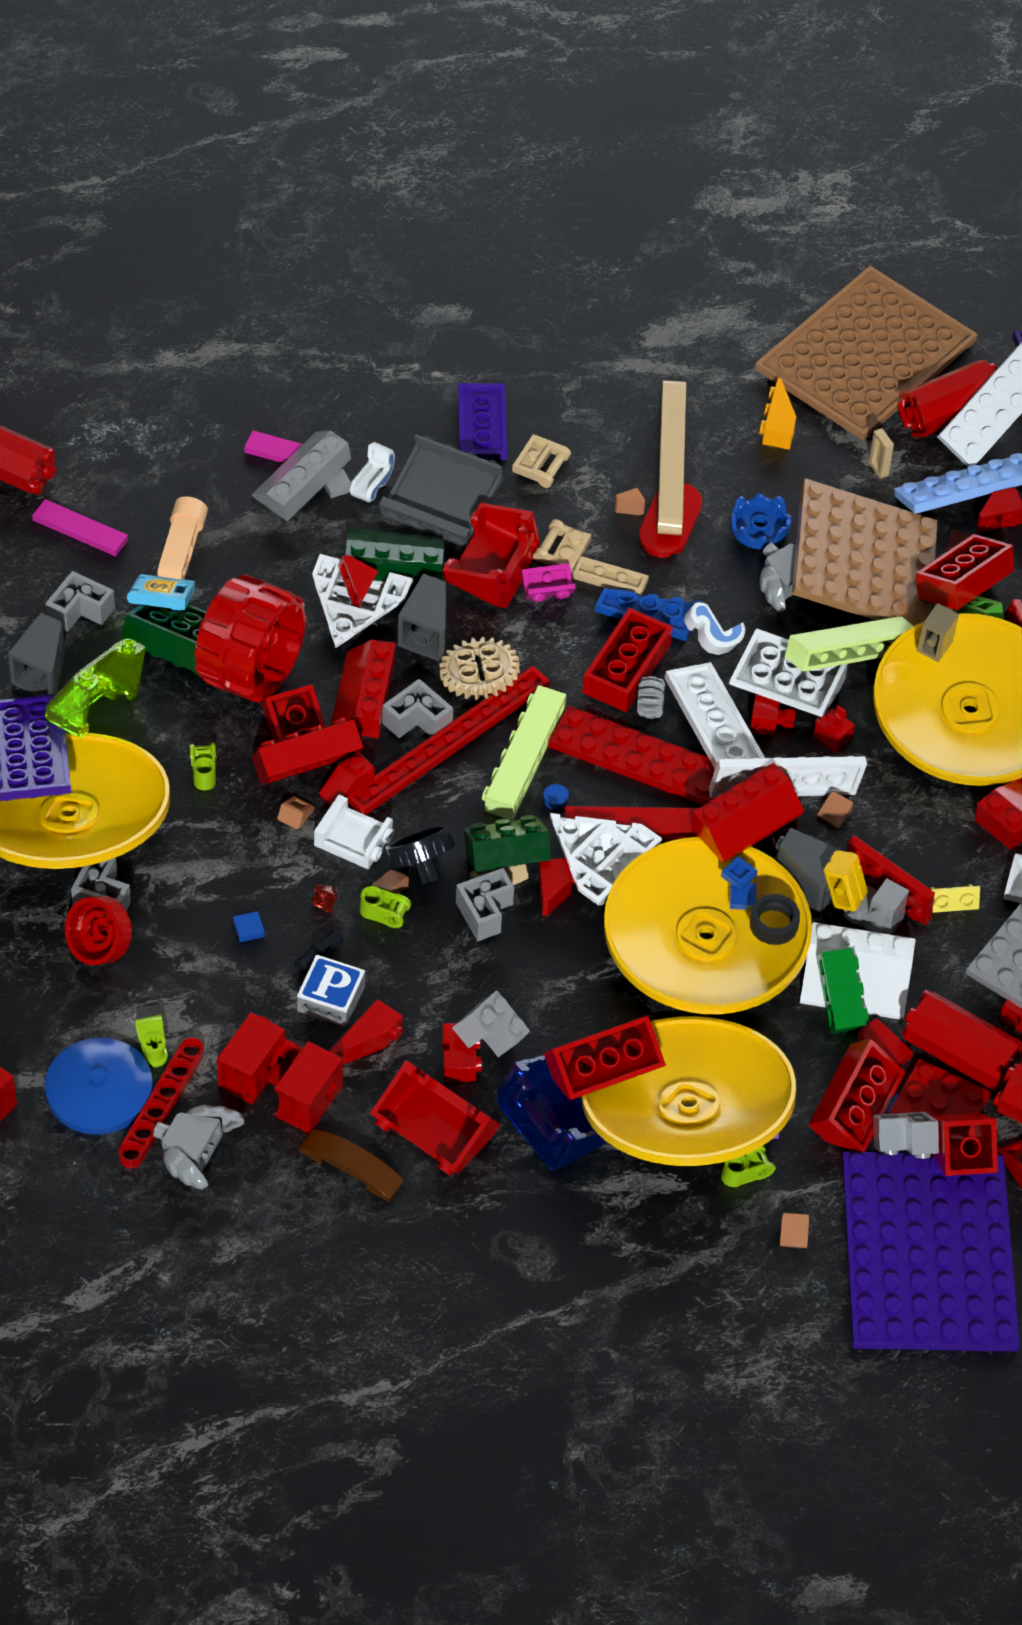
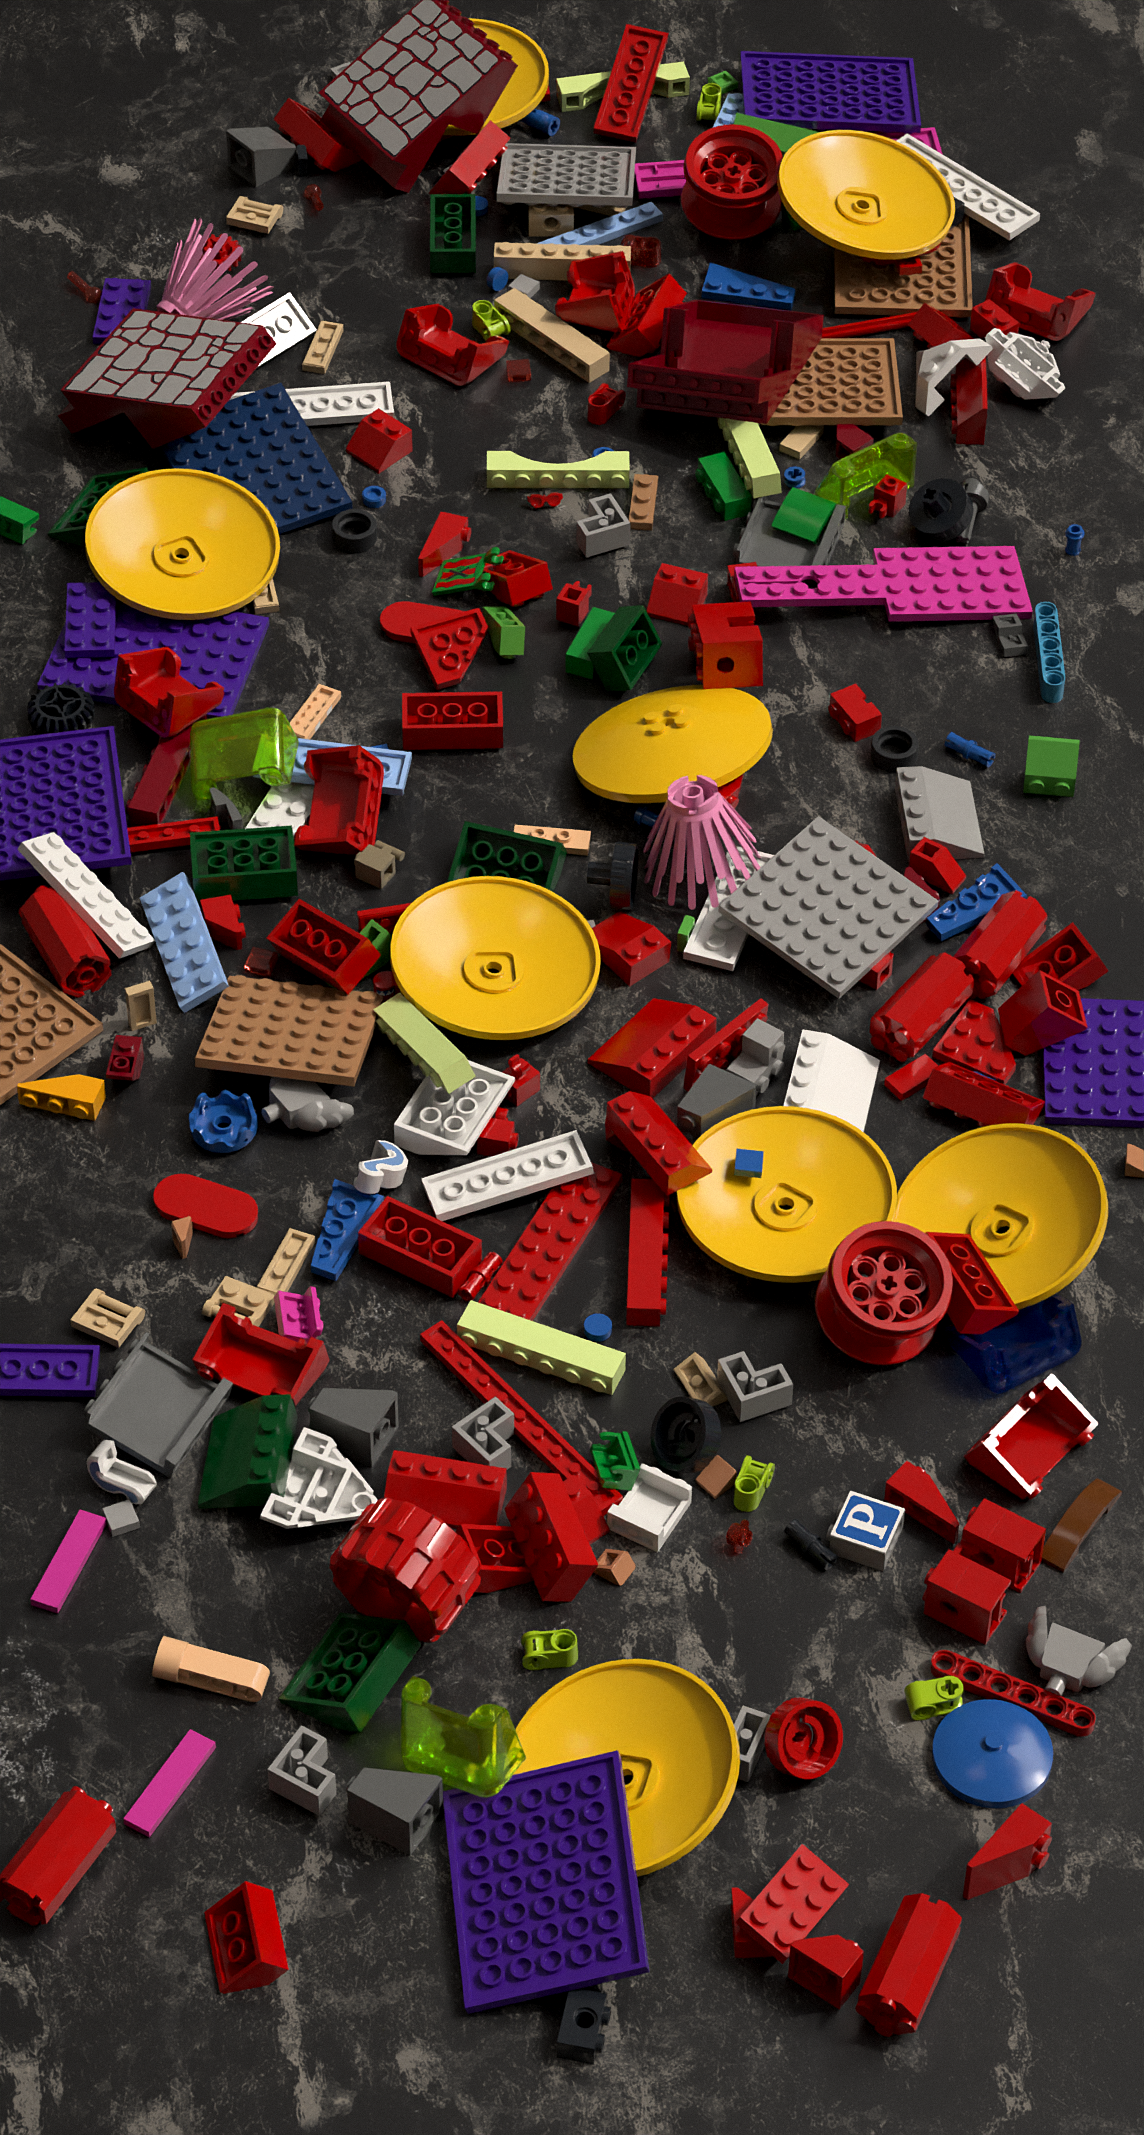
camera: 85 degrees left, 5 degrees down
medium azure container [127,574,195,611] -> none
blue tile [233,911,265,942] -> none
light grey slope [252,431,351,521] -> none
red slope [338,555,378,608] -> none
tan gear [439,637,520,700] -> none
red brick [442,1023,481,1083] -> none
light grey brick [452,990,530,1057] -> none
dark green brick [463,815,551,872] -> none
red slope [539,858,575,916] -> none
white wedge [550,813,662,906] -> none
light grey gear [637,676,665,719] -> none
tan beam [657,380,686,535] -> none
white plate [708,756,867,798] -> none
blue tile [721,856,758,891] -> none
black tyre [750,894,800,945] -> none
nougat slope [817,791,853,829] -> none
green brick [817,948,869,1034] -> none
yellow brick [823,850,868,912] -> none
light grey brick [873,1112,939,1159] -> none
dark tan brick [917,603,959,663] -> none
light yellow hinge [930,884,980,913] -> none
none -> dark red slope [106,1035,144,1081]
none -> red pin [458,1252,503,1301]
none -> red slope [587,998,717,1098]
none -> green hinge [589,1431,640,1491]
none -> red wheel [815,1221,953,1365]

